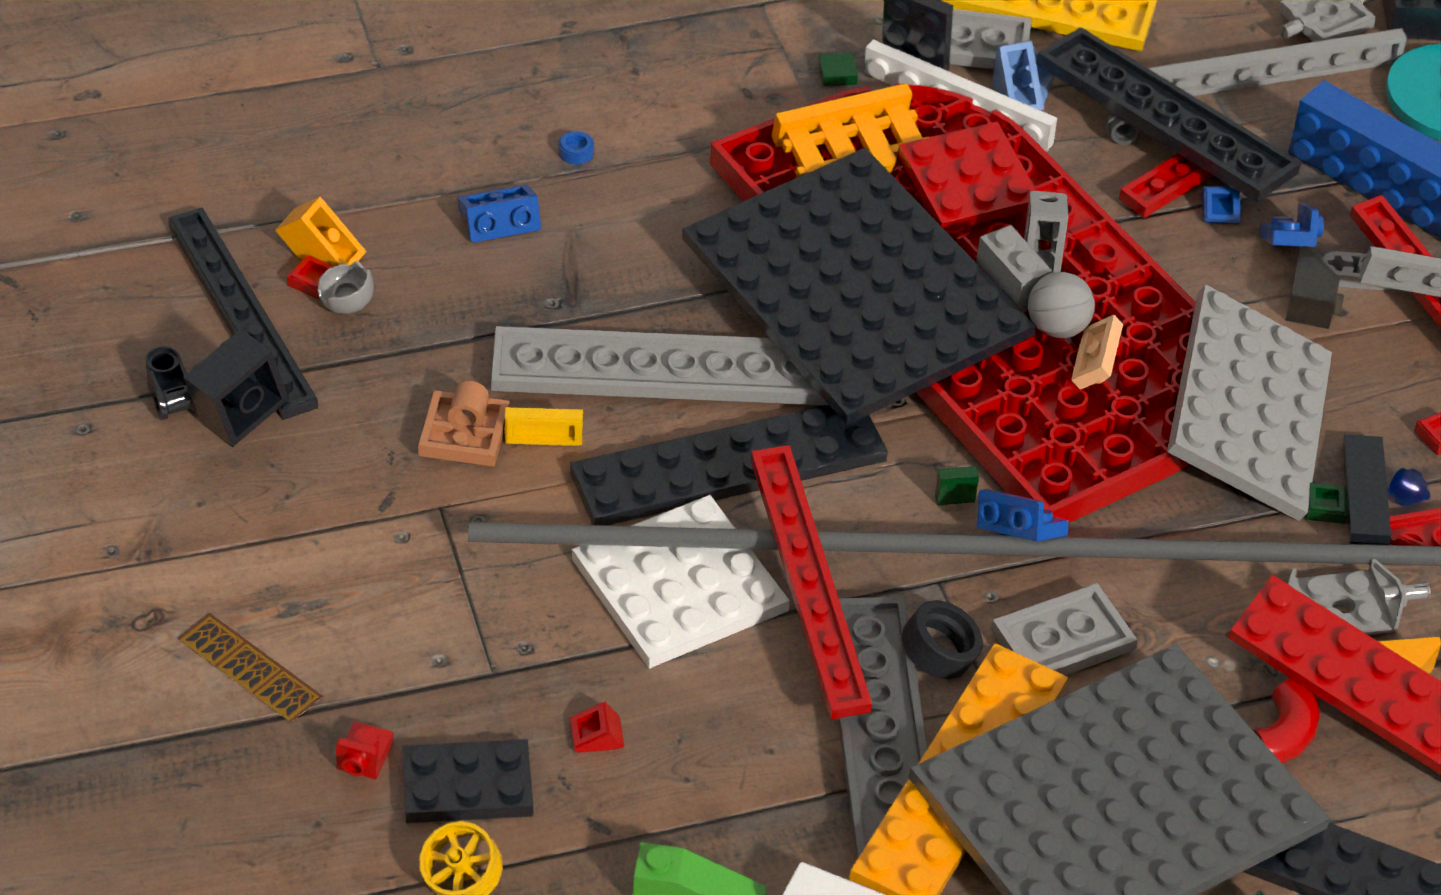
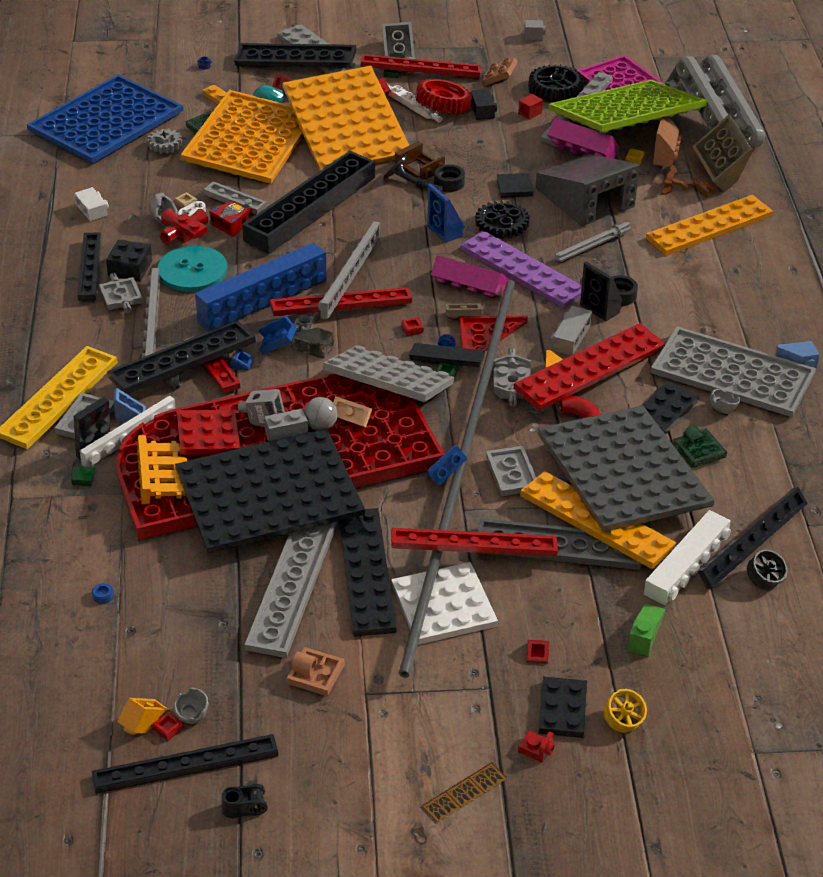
camera: 75 degrees left, 5 degrees down
black brick [183,329,289,447] -> none
blue bracket [457,184,541,242] -> none
yellow tile [505,407,583,446] -> none
black tyre [901,600,983,680] -> none
dark green tile [935,466,979,506] -> none

